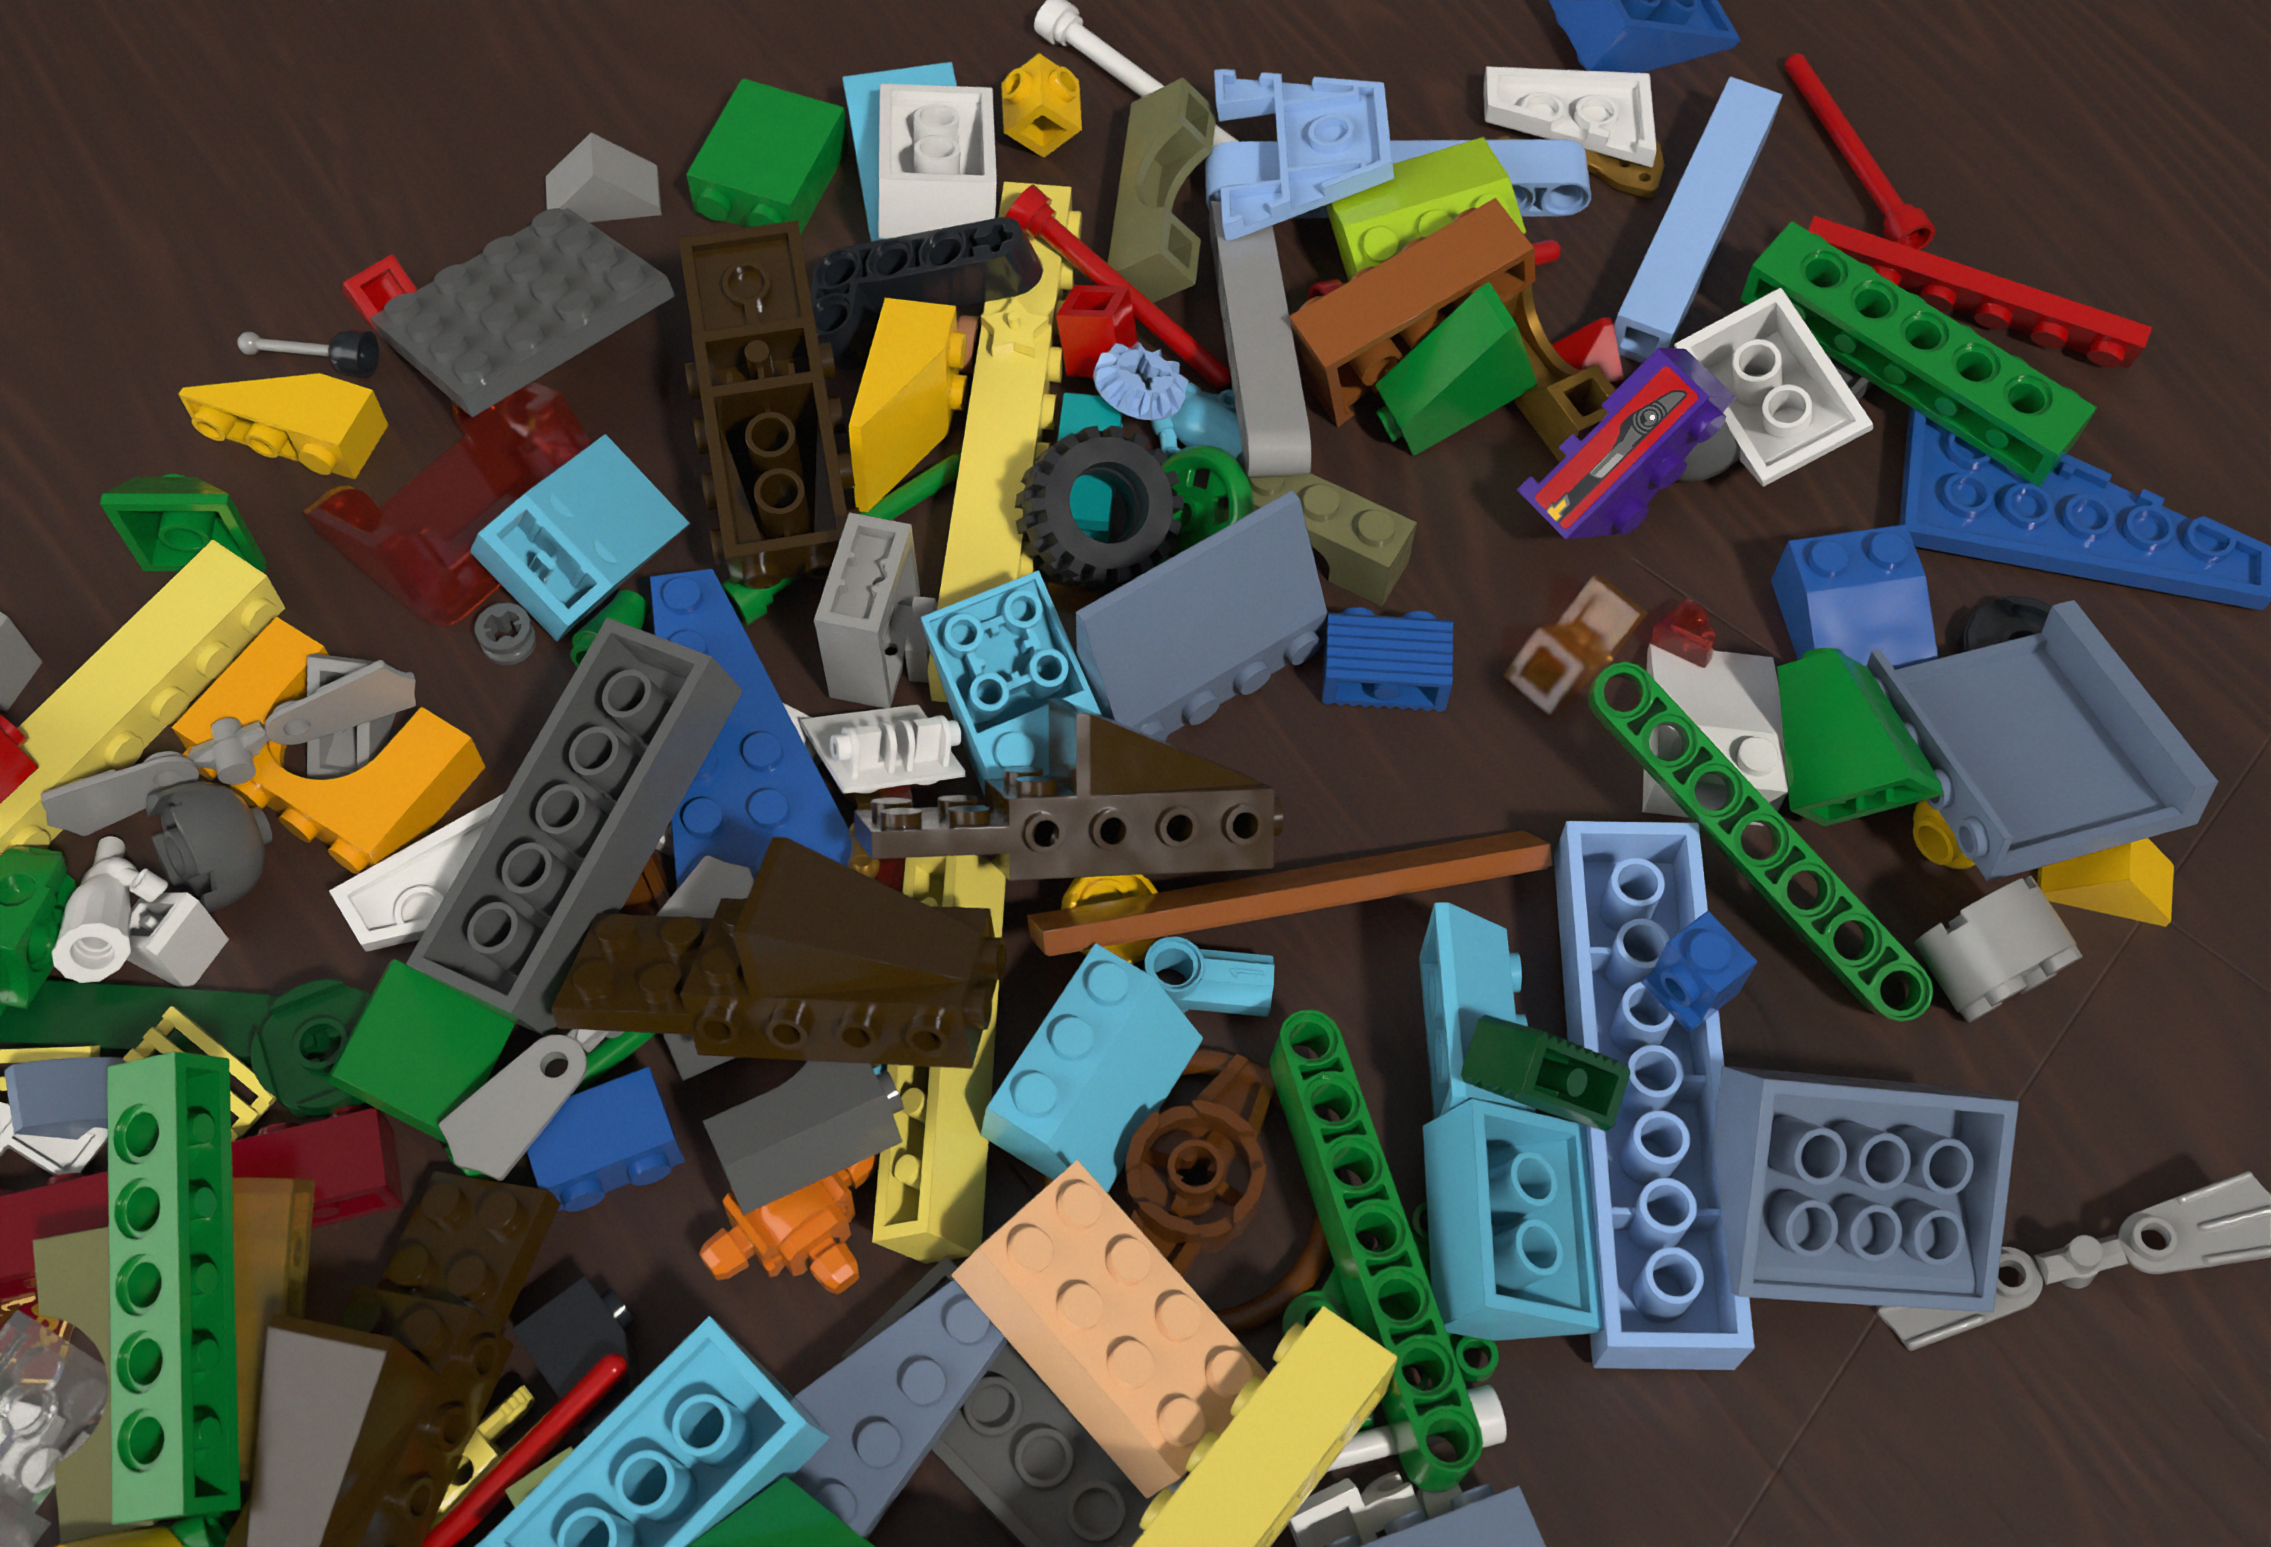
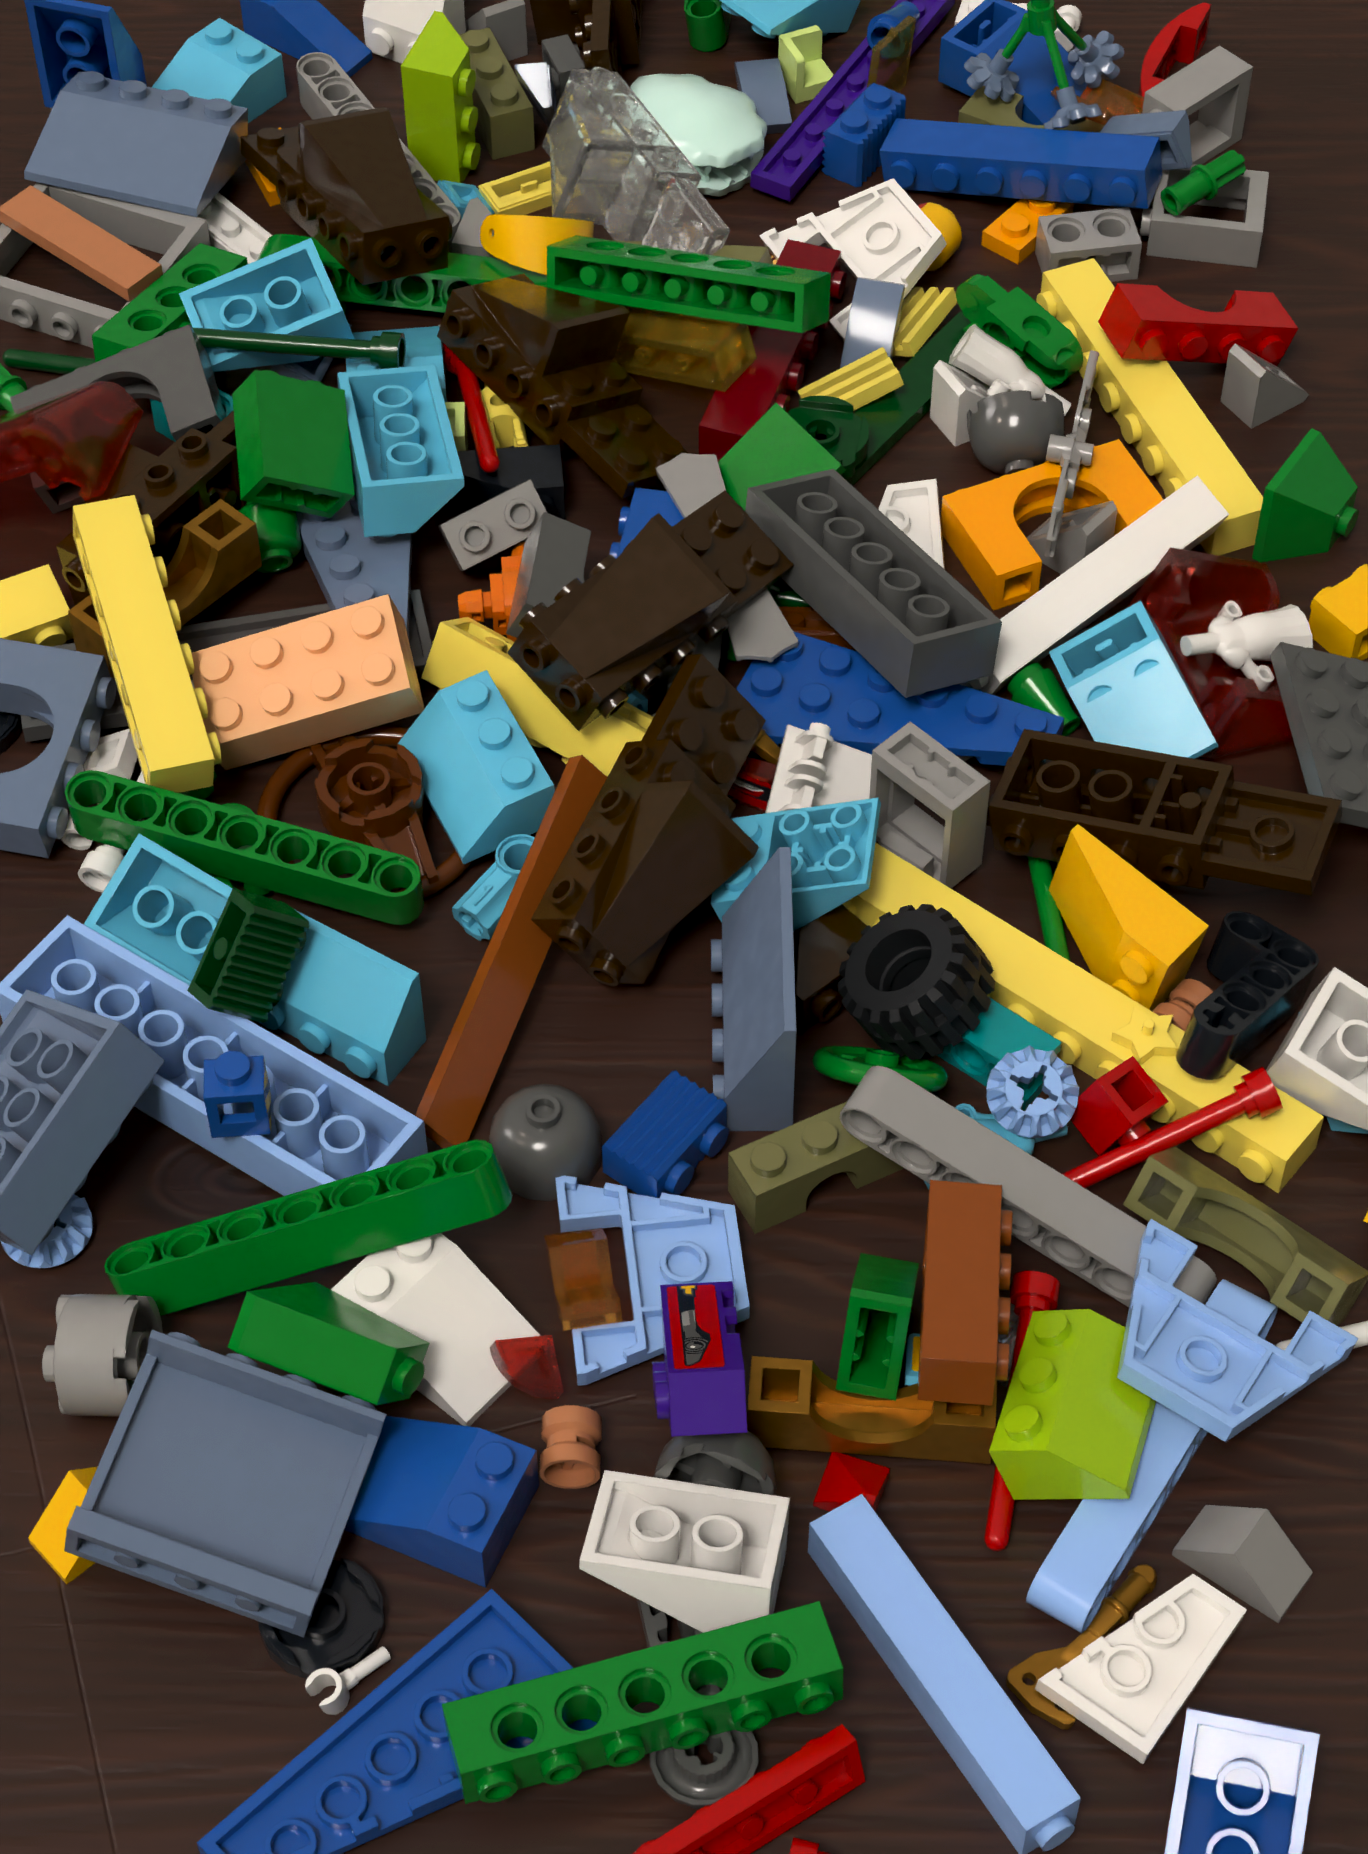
camera: 125 degrees right, 10 degrees down
none -> white hand [305,1646,391,1715]
none -> light grey brick [438,479,547,571]
none -> dark grey cylinder [488,1084,603,1201]
none -> nougat wheel [539,1405,602,1489]
none -> light blue wing [555,1175,750,1386]
none -> white brick [968,475,1229,695]
none -> light grey slope [1172,1505,1313,1624]
none -> white piece [1180,601,1313,693]

